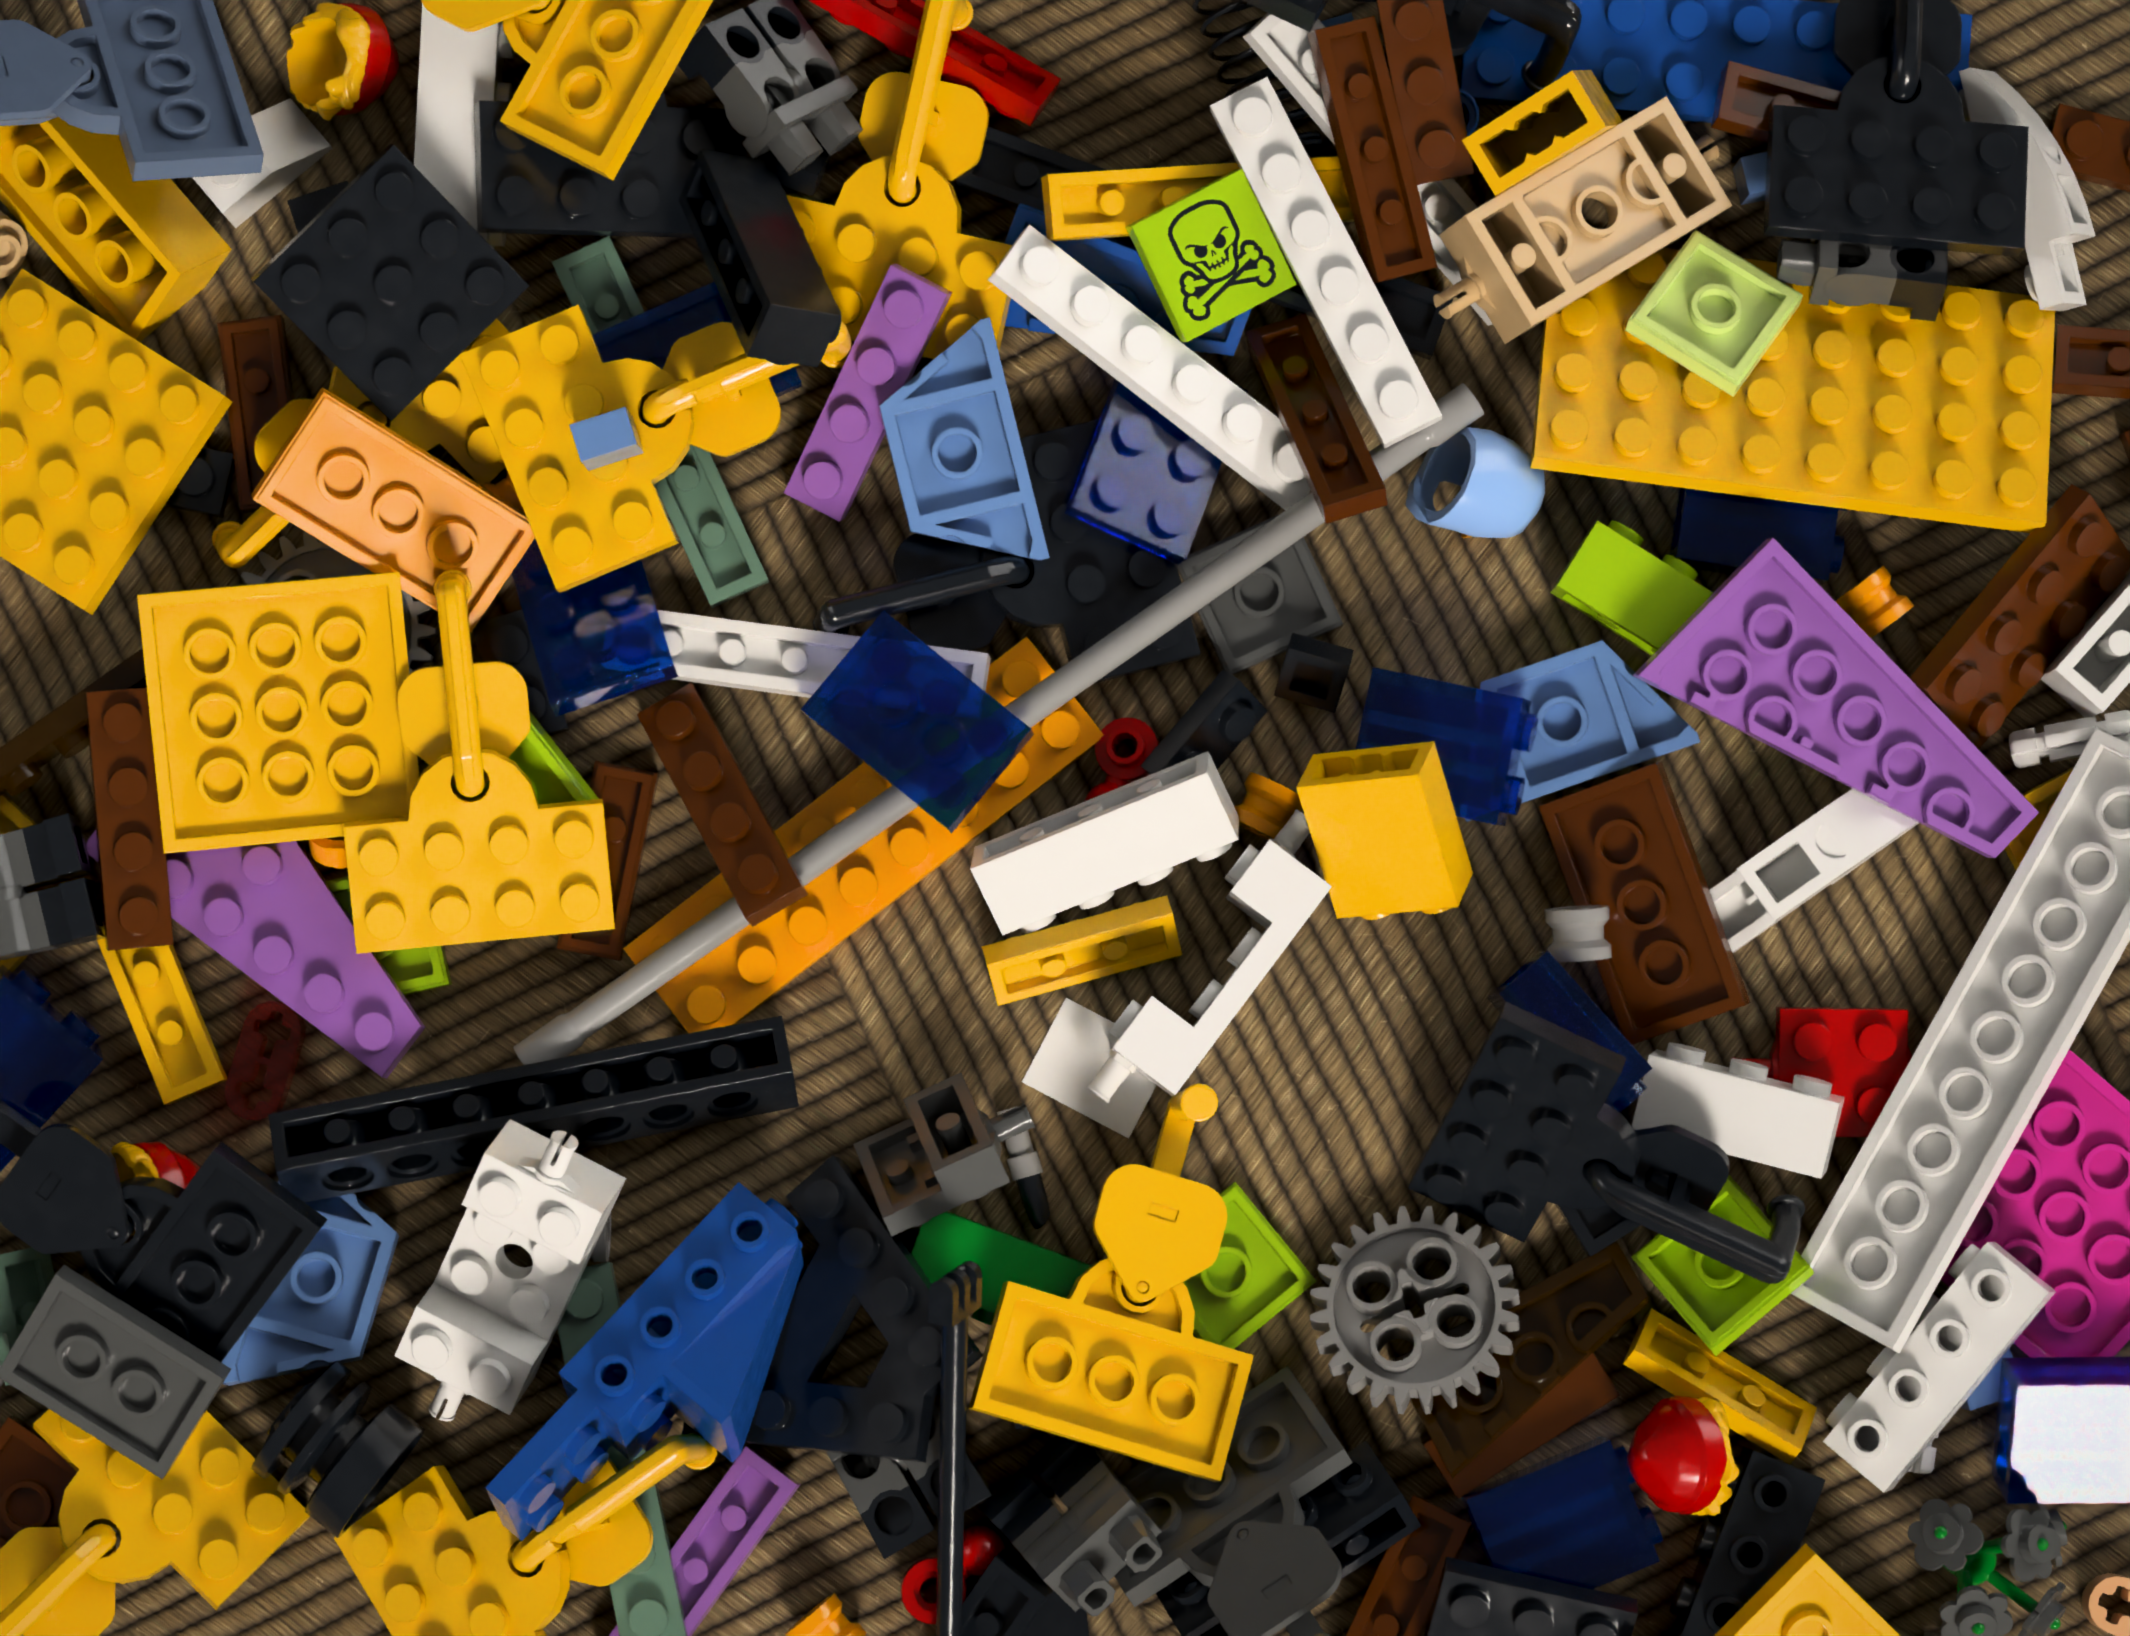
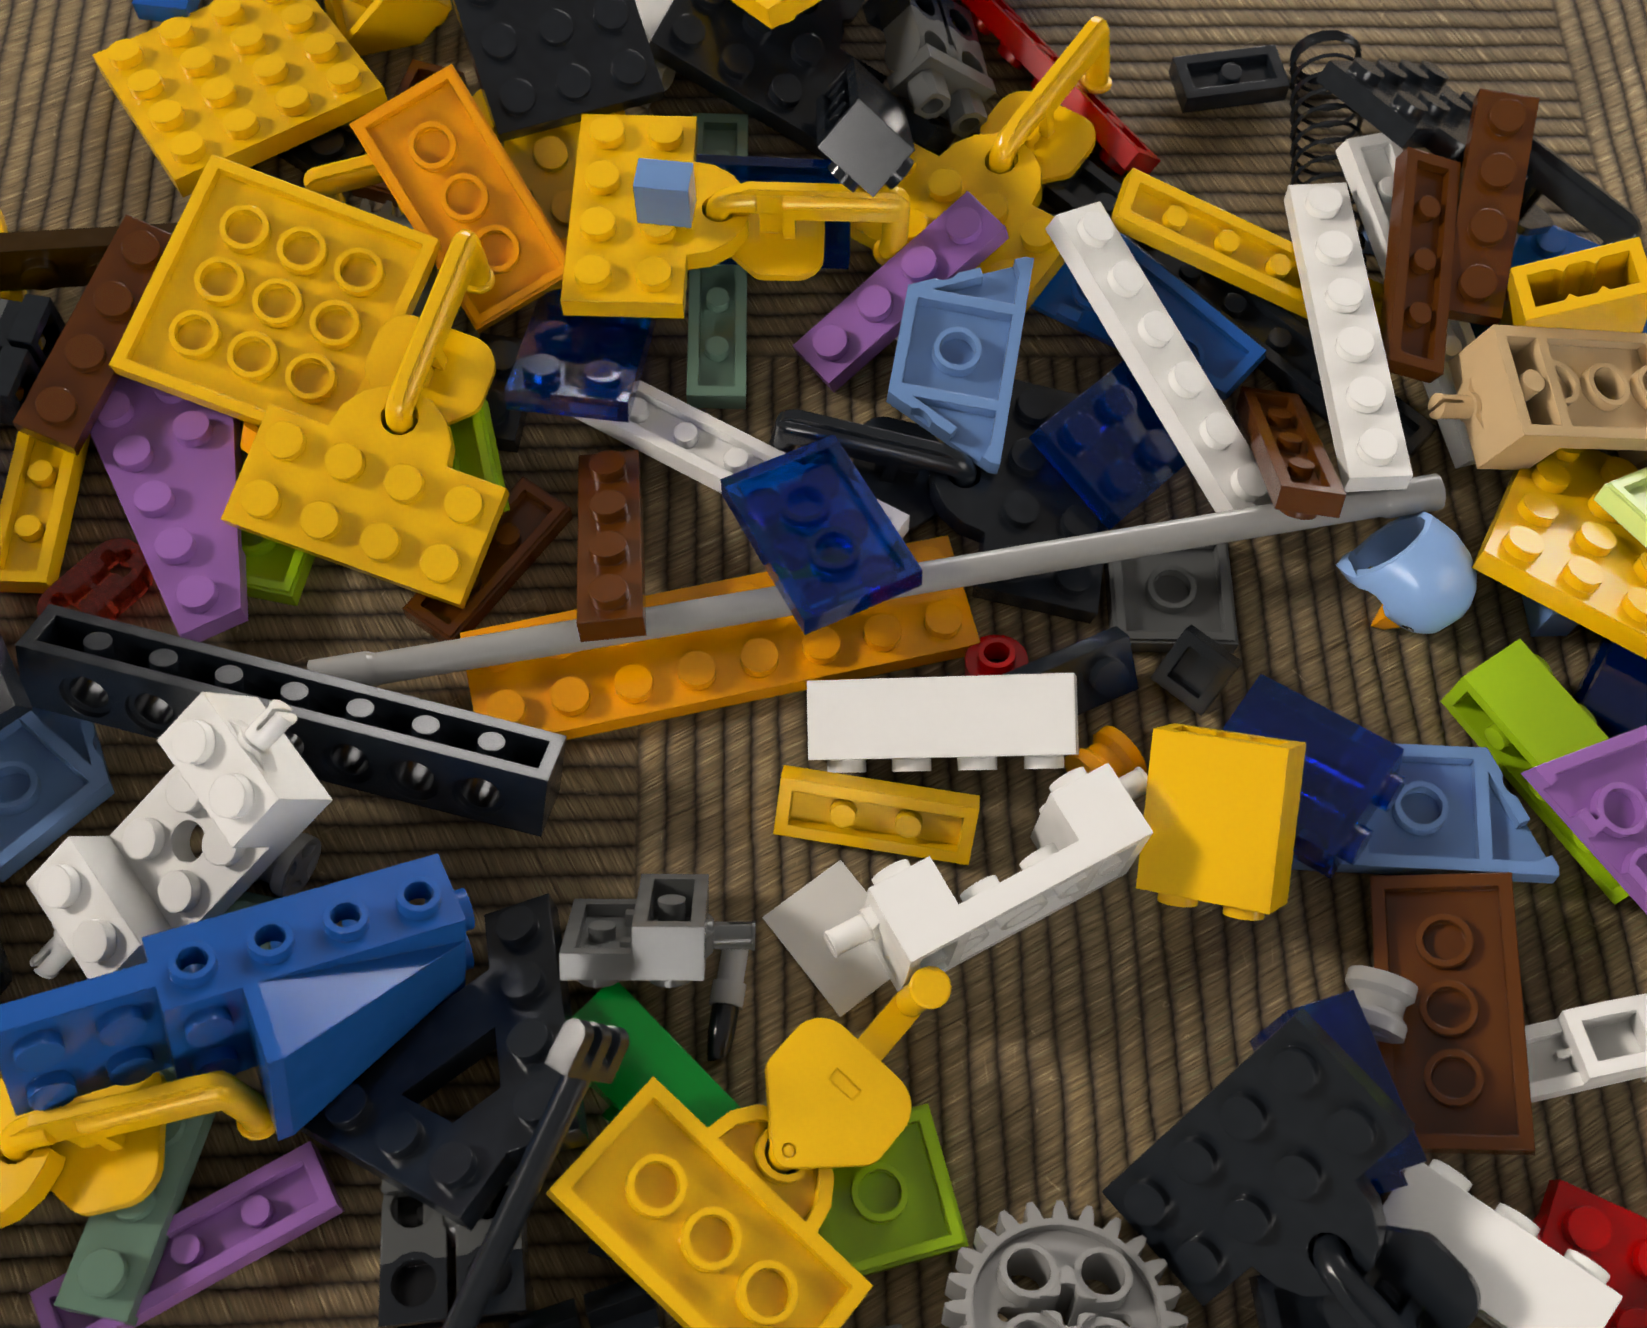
camera: 25 degrees right, 20 degrees down
lime tile [1126,169,1297,342] -> none

